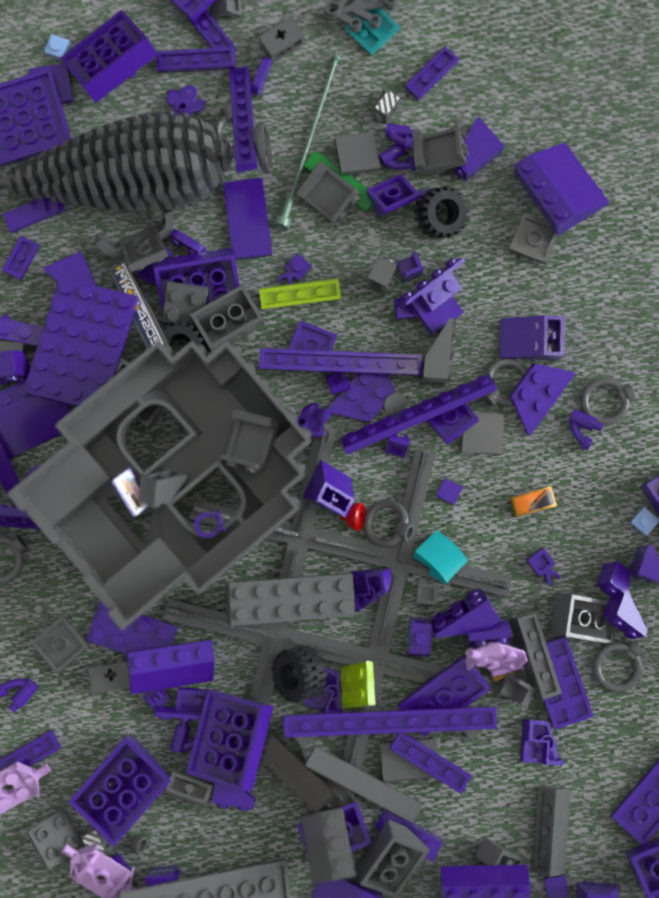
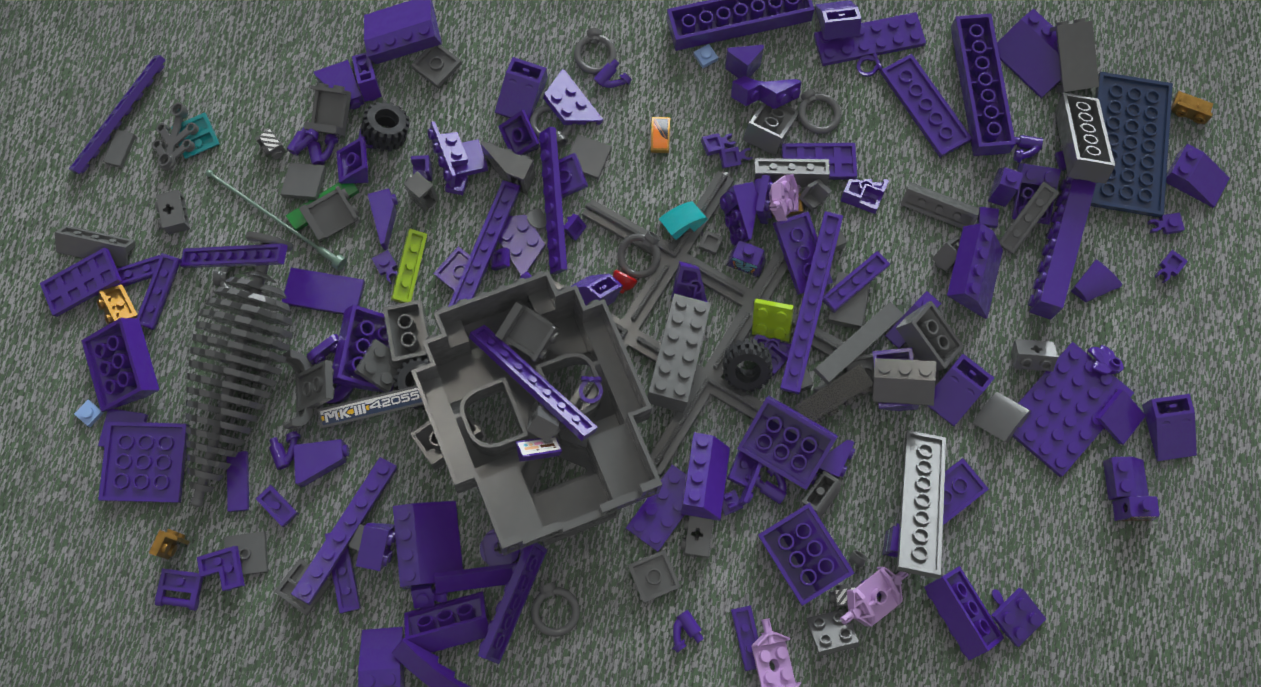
camera: 70 degrees left, 10 degrees down
dark purple plate [23,277,139,407] -> none
dark purple plate [167,85,206,117] -> none
dark purple tile [251,57,272,96] -> none
dark purple tile [404,46,459,101] -> none
dark purple tile [436,478,463,505] -> none
none -> pearl gold bracket [97,284,137,325]
none -> dark purple plant [269,431,301,470]
none -> dark purple slope [352,52,382,102]
none -> dark purple slope [368,188,398,250]
none -> dark purple plate [469,325,598,441]
none -> dark purple slope [498,110,539,156]
none -> dark purple plate [719,147,753,169]

